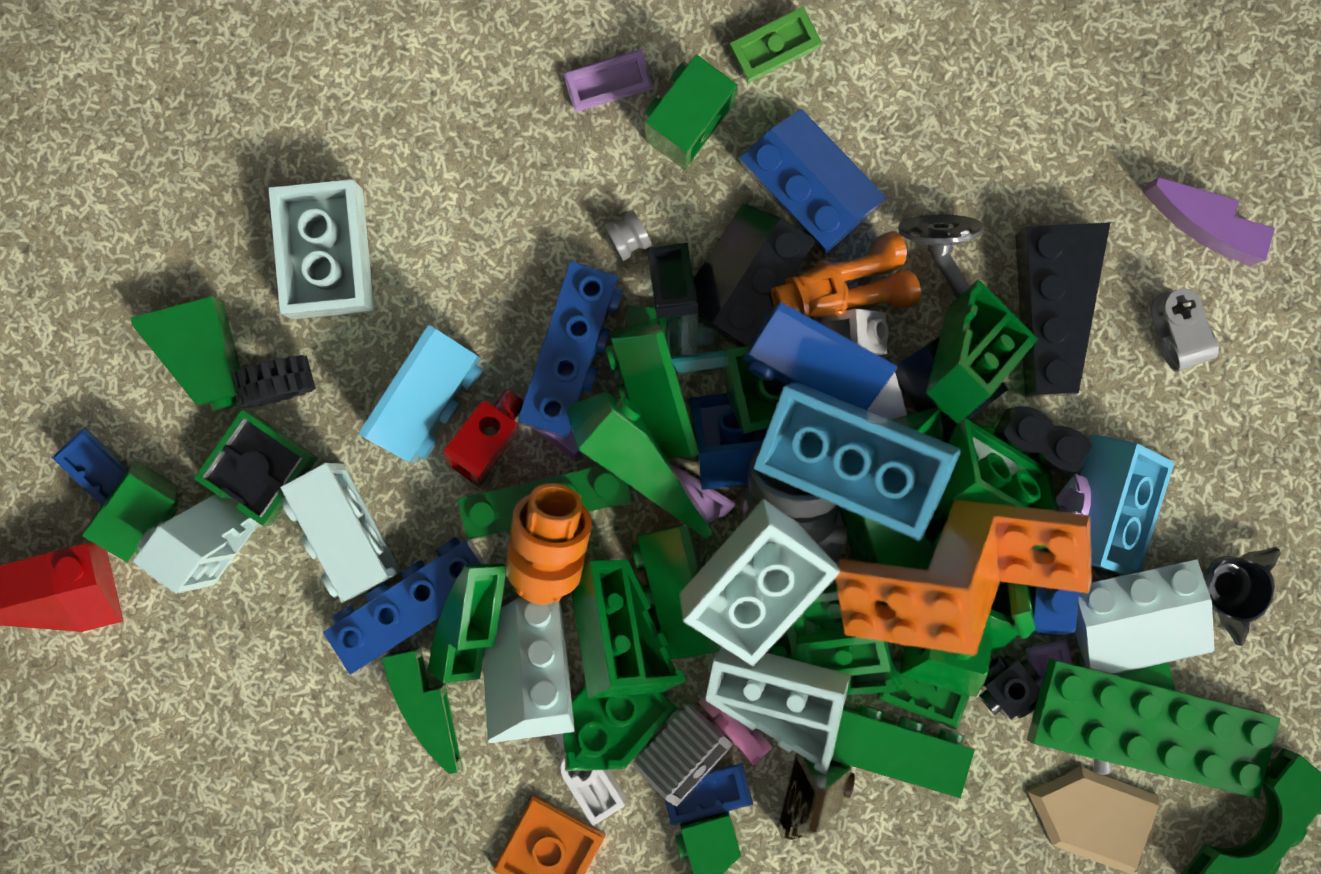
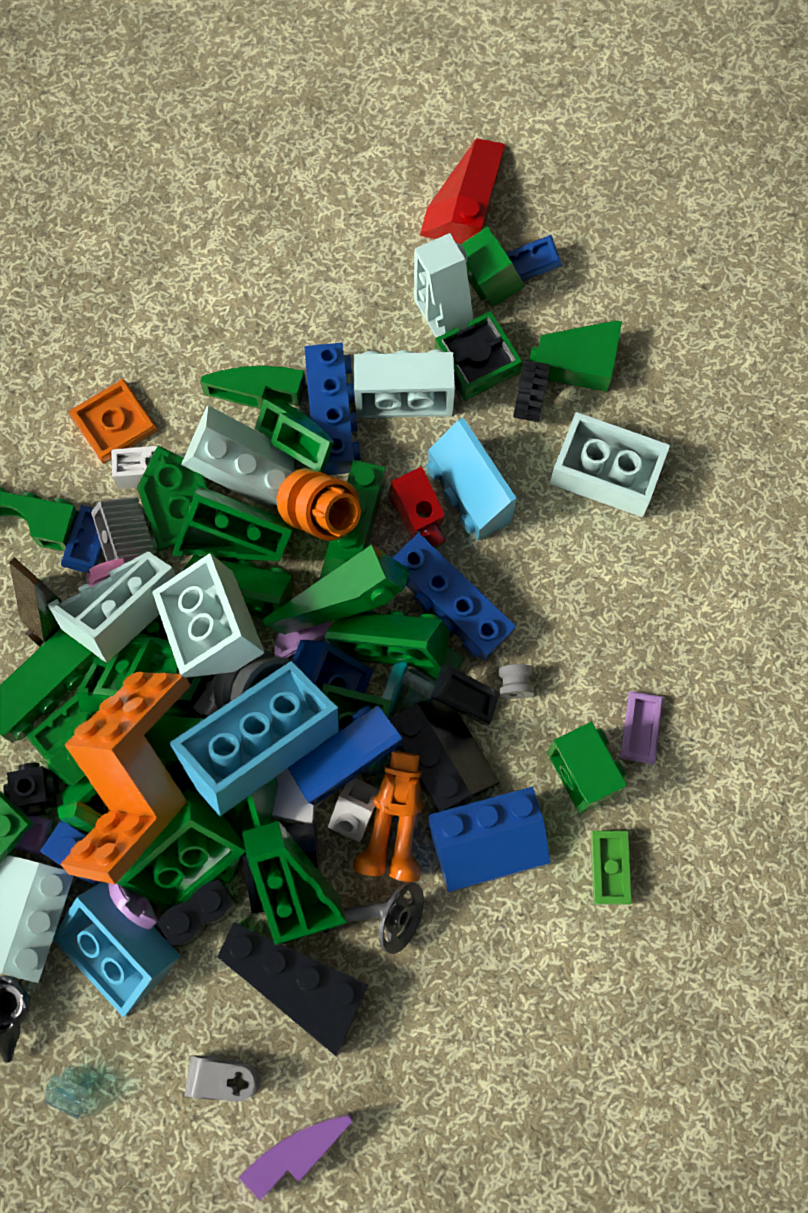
camera: 120 degrees right, 15 degrees down
none -> clear light blue tile [45,1066,91,1119]

